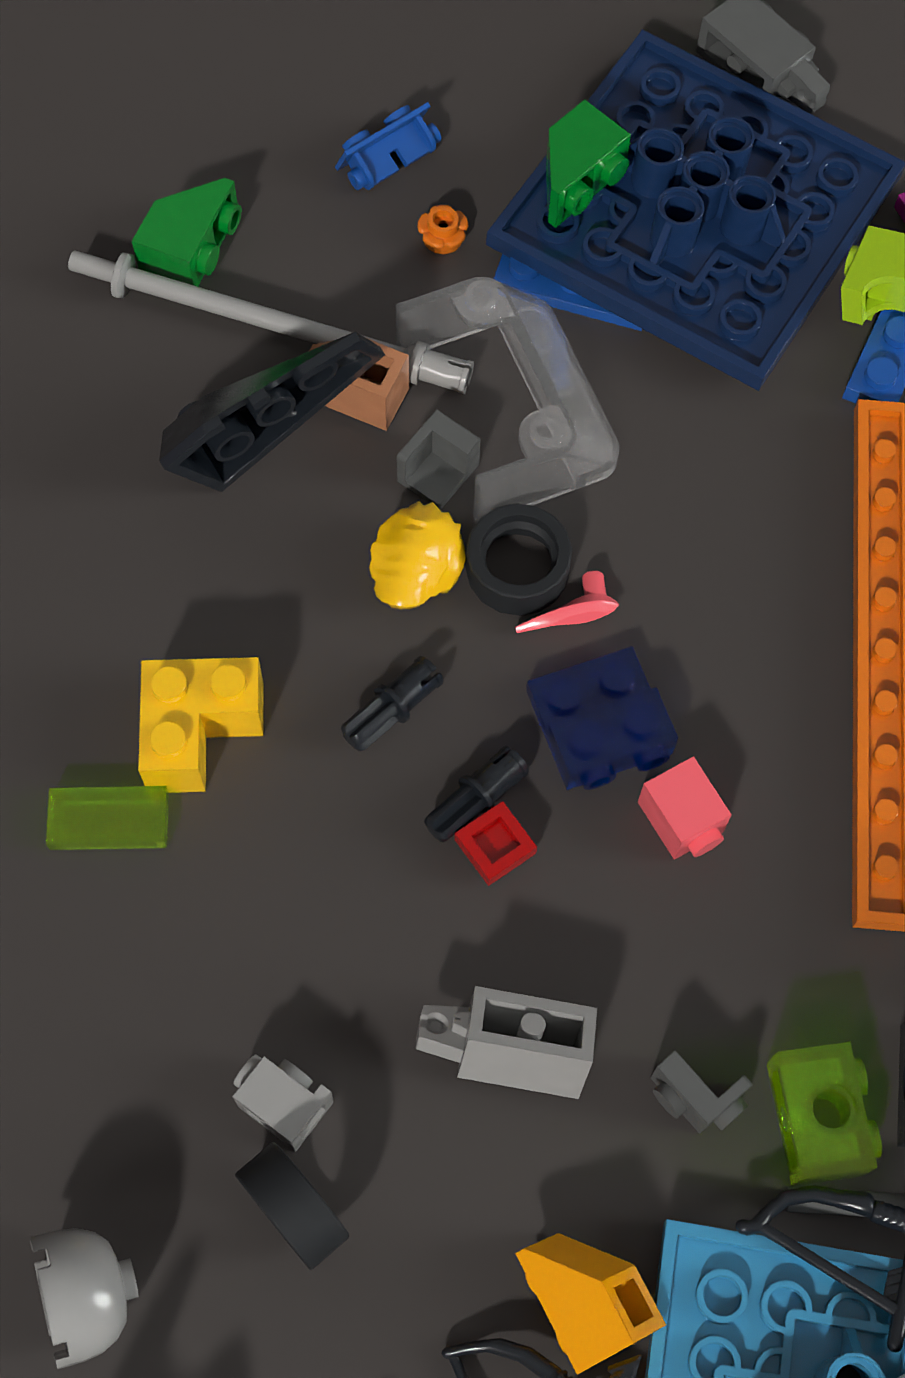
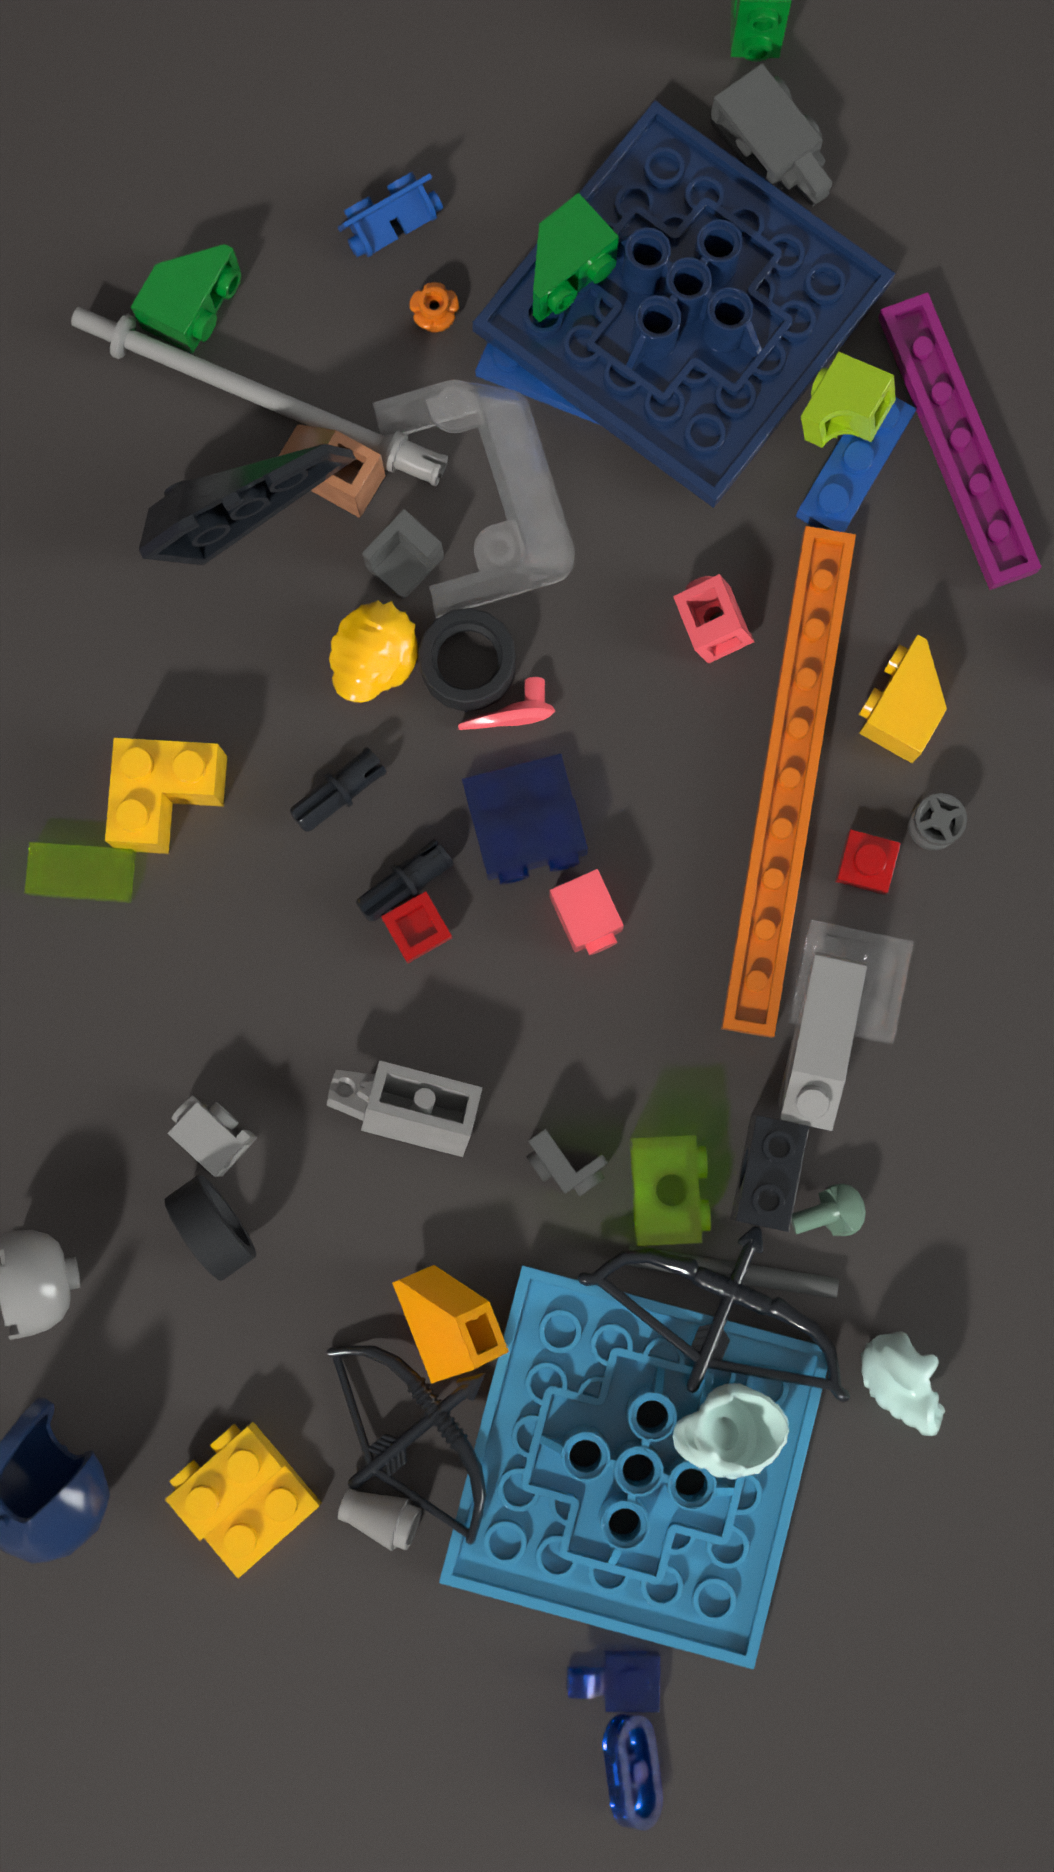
camera: 10 degrees right, 15 degrees up
none -> coral brick [673,574,754,664]

